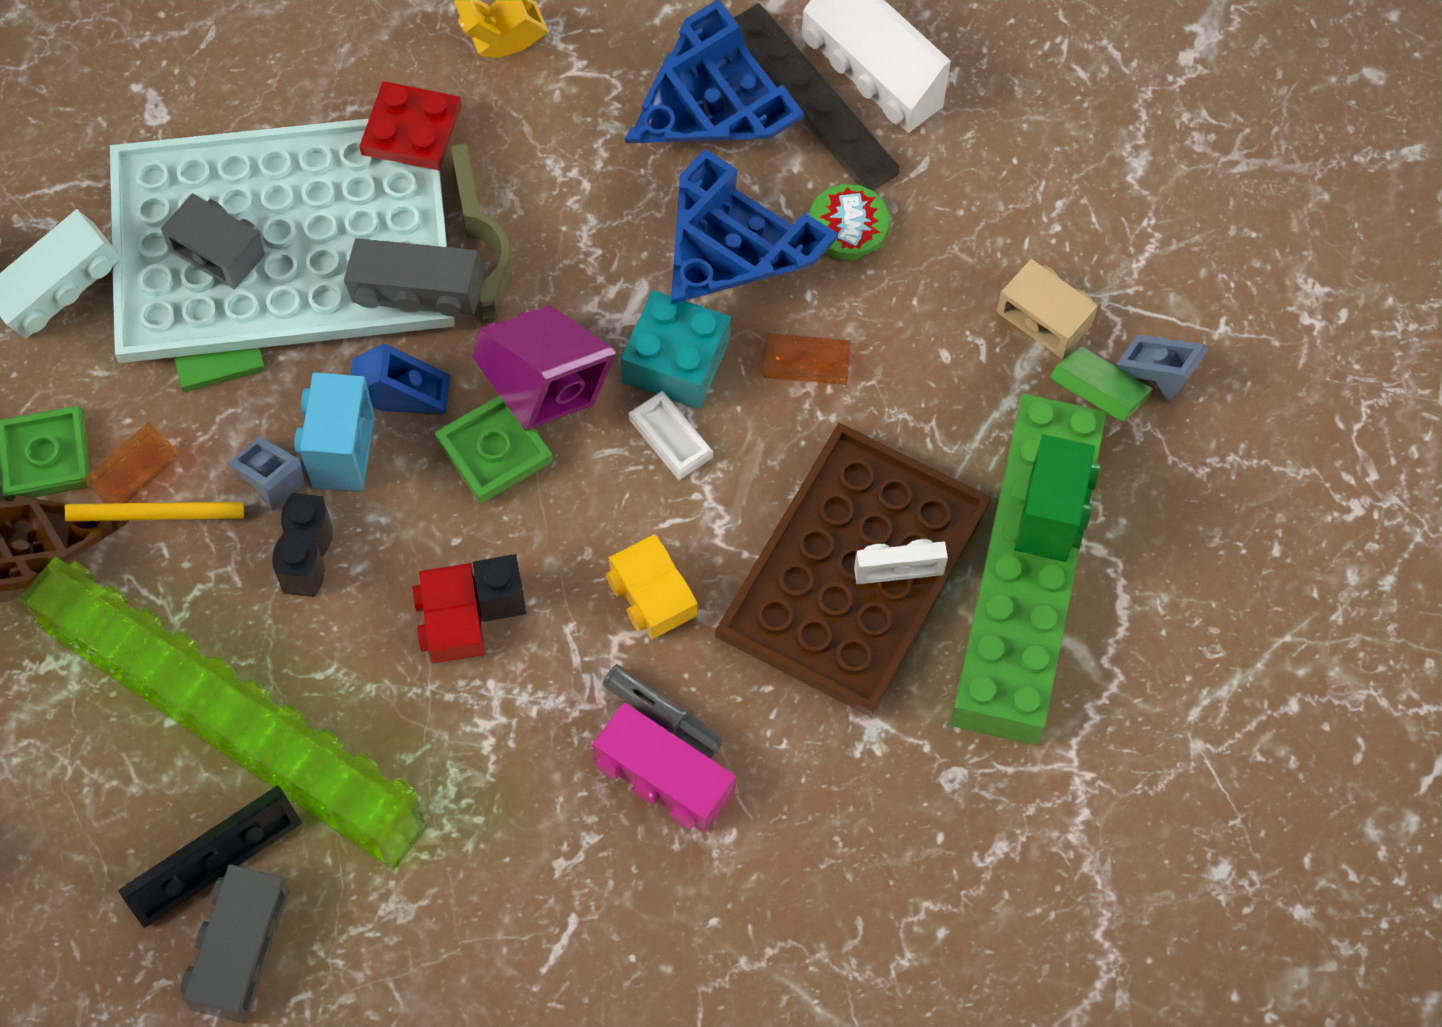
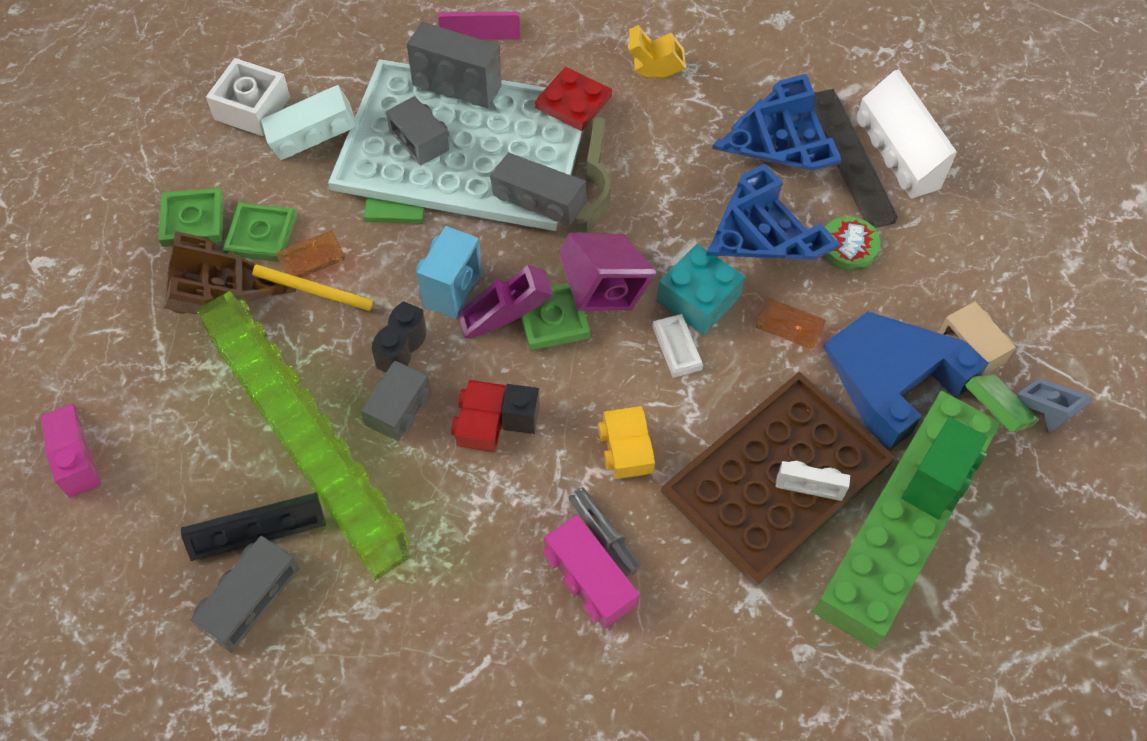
camera: 20 degrees right, 5 degrees down
sand blue slope [227,436,304,510] -> none
blue slope [351,343,450,414] -> none
none -> dark grey brick [361,360,432,441]
none -> dark grey brick [407,21,502,109]
none -> dark pink panel [438,11,520,40]
none -> magenta slope [458,265,553,339]
none -> blue wedge [823,311,989,451]

